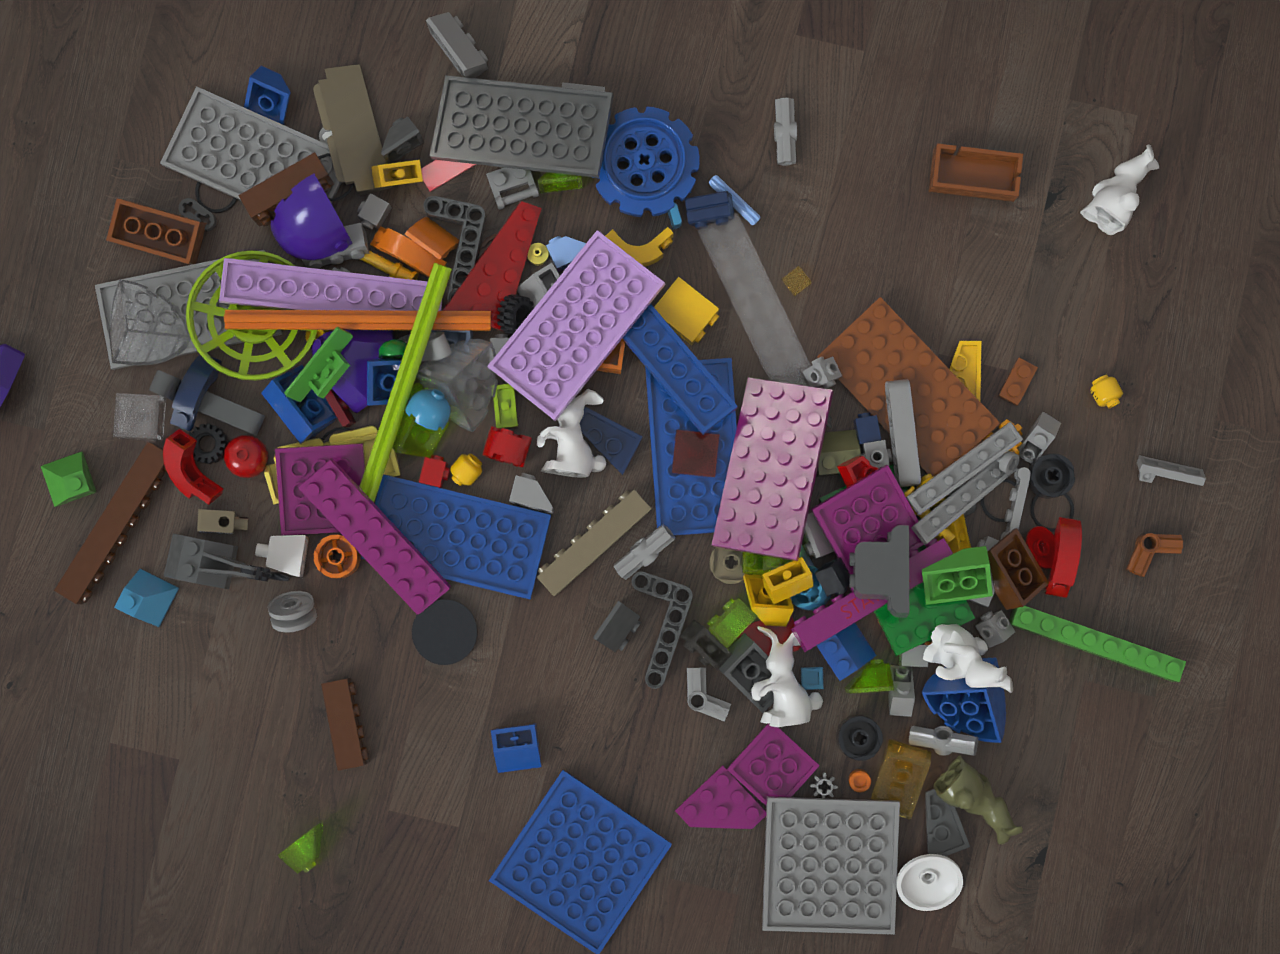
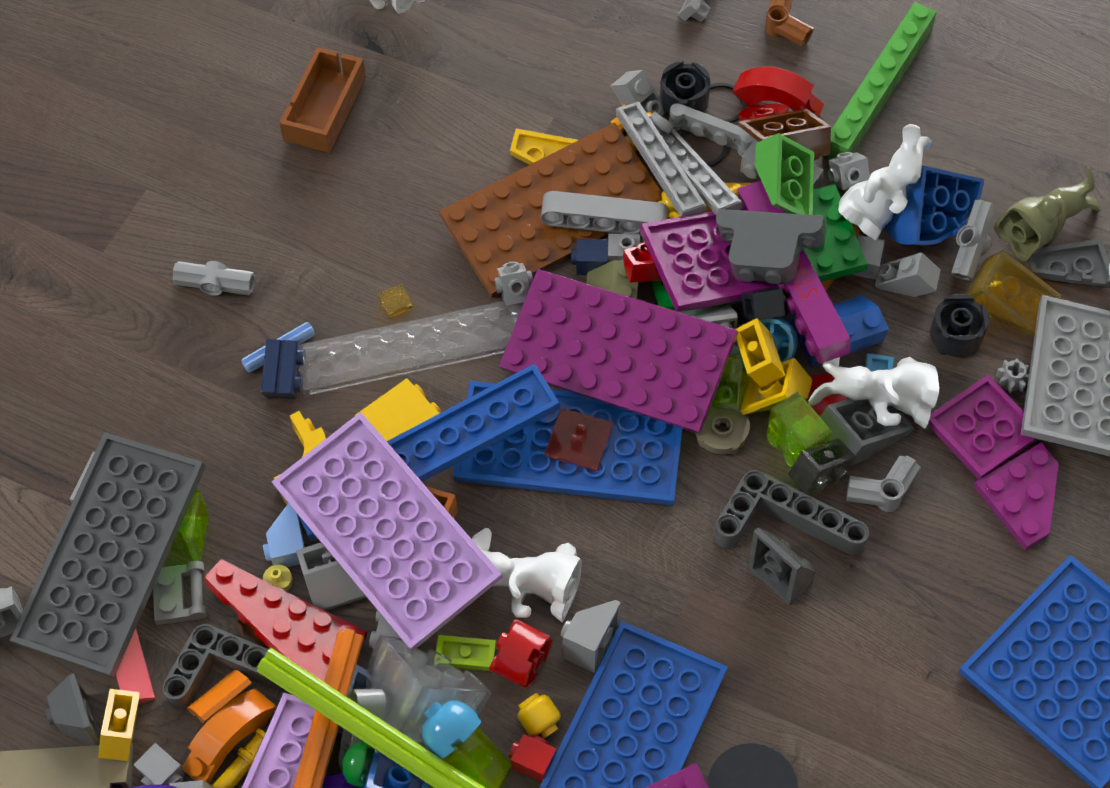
camera: 75 degrees left, 25 degrees down
blue slope [491,723,542,773] -> none
black tyre [497,294,534,334] -> none
dark tan brick [537,490,652,597] -> none
dark blue wing [580,407,643,475] -> none
blue piece [592,107,699,217] -> none
light grey piece [614,524,675,580] -> none
dark azure tile [668,203,682,230] -> none
clear neon green slope [845,659,894,694] -> none
orange tile [848,769,871,792] -> none
dark orange plate [998,358,1038,406] -> none
yellow head [1090,375,1123,409] -> none

